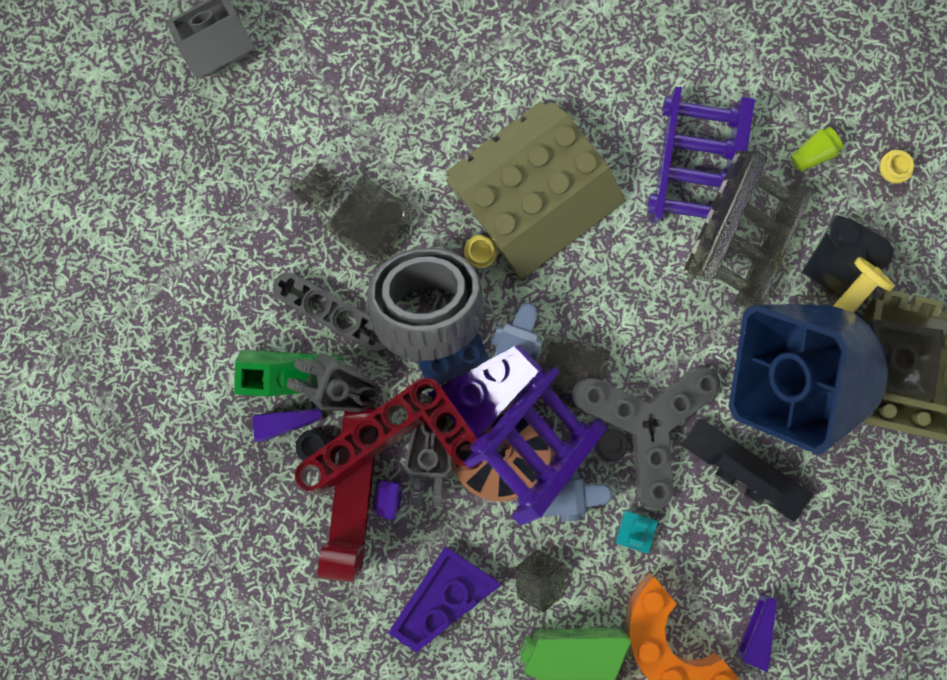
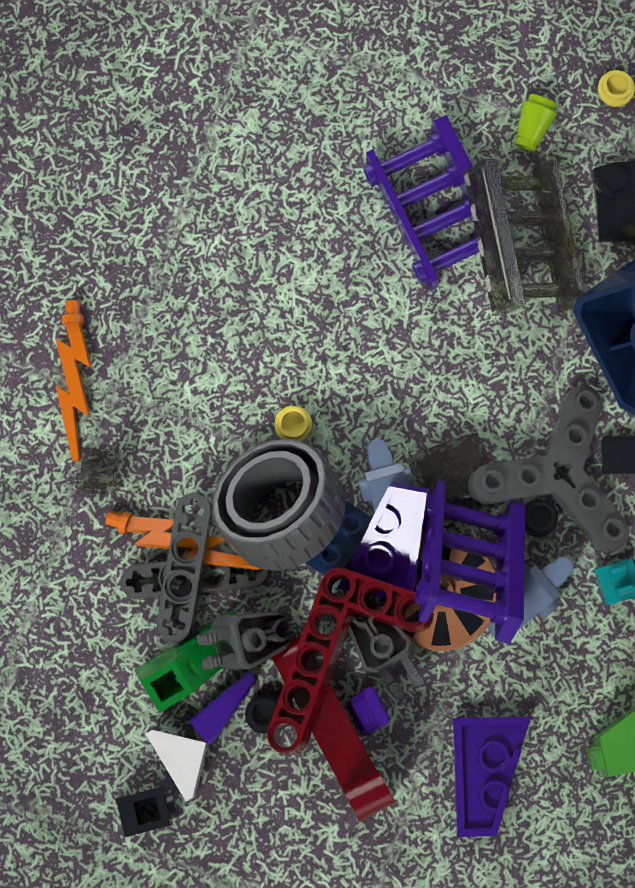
camera: 30 degrees left, 5 degrees down
clear smoke slope [324,175,417,267] -> none
olive slope [445,101,626,281] -> none
clear smoke panel [515,549,565,613] -> none
none -> orange piece [55,300,92,462]
none -> orange piece [105,510,260,570]
none -> black brick [116,786,178,837]
none -> white slope [146,730,208,802]
none -> dark grey beam [157,493,213,642]

